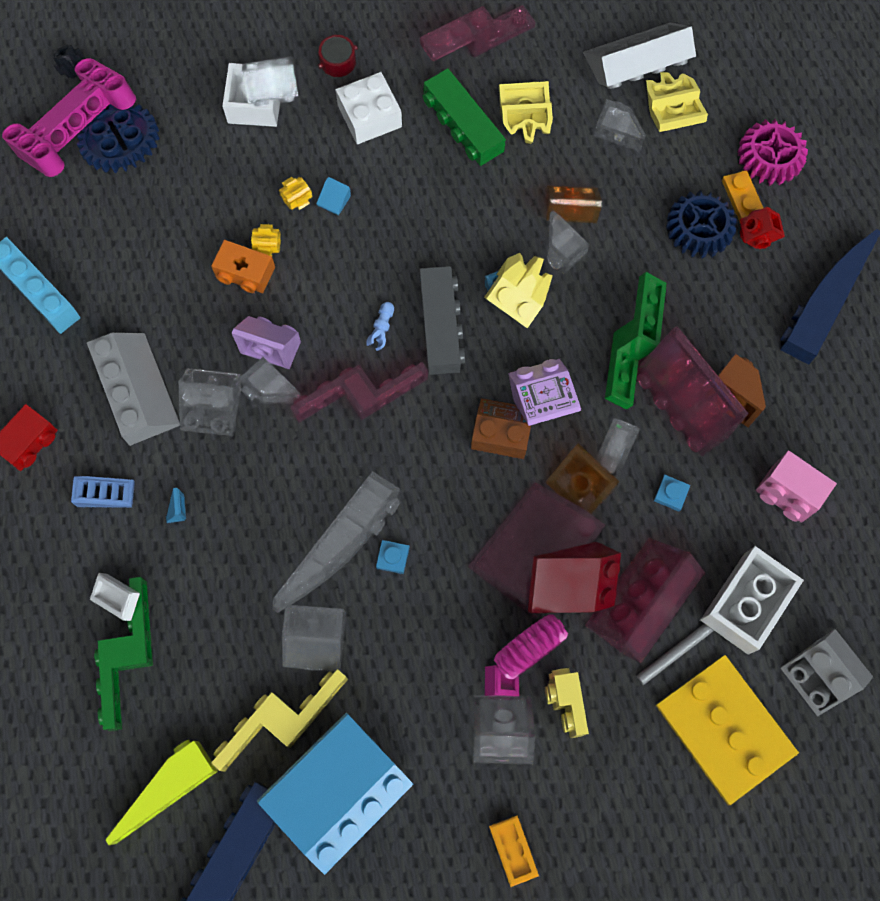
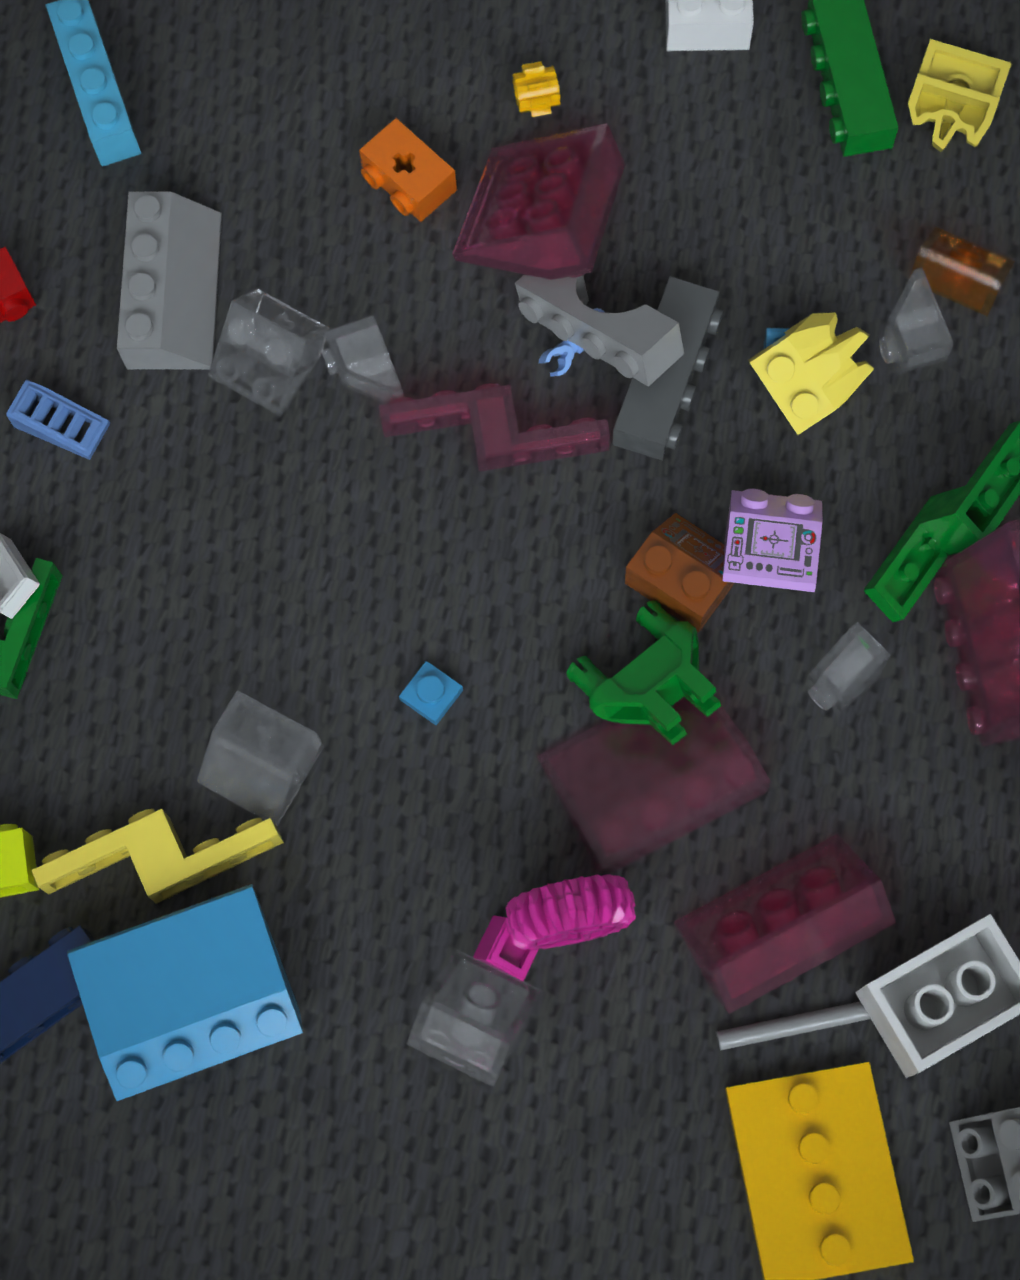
camera: 30 degrees right, 0 degrees up
dark azure slope [166,488,186,523] -> none
lavender slope [232,316,301,369] -> none
yellow gear [251,224,281,256] -> none
clear slope [273,471,401,613] -> none
dark azure slope [316,177,351,216] -> none
light orange plate [489,815,539,887] -> none
dark red slope [528,541,621,613] -> none
light yellow plate [545,668,589,738] -> none
clear orange slope [546,443,620,520] -> none
dark azure plate [654,475,691,511] -> none
none -> clear pink slope [452,123,625,280]
none -> light grey arch [515,252,684,387]
none -> green connector [566,600,721,745]

